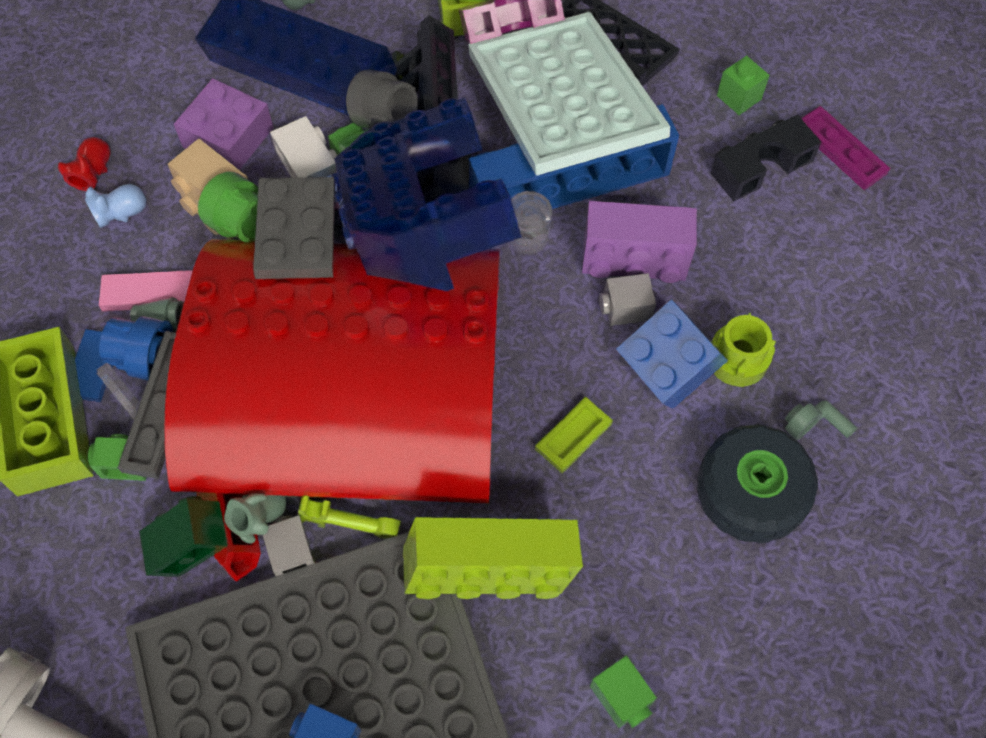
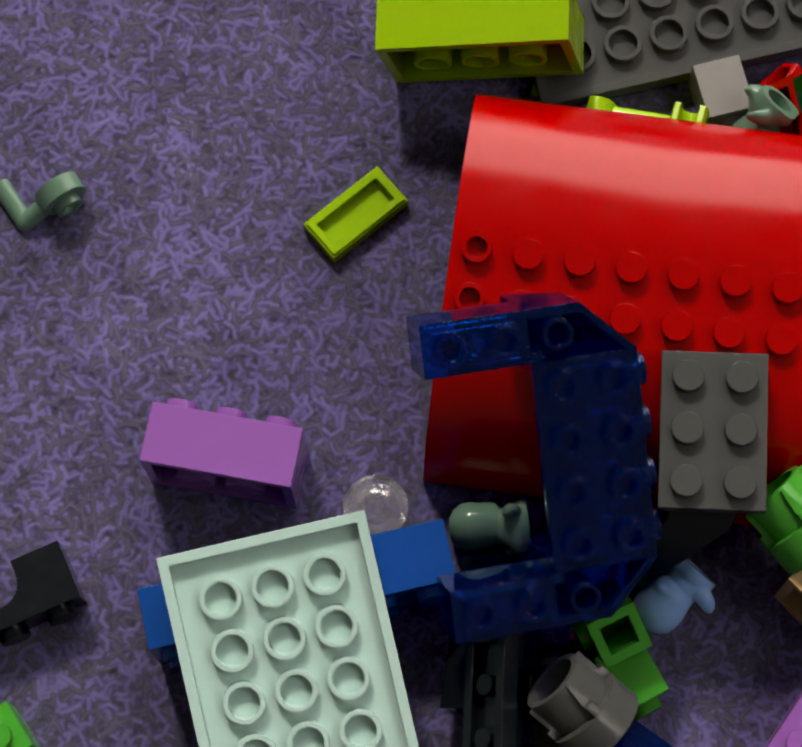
camera: 170 degrees left, 10 degrees up
white brick [270,116,341,178] -> none
light grey brick [599,273,656,326] -> none
brick [616,299,728,409] -> none
black wheel [697,424,818,543] -> none
lime piece [712,313,776,387] -> none

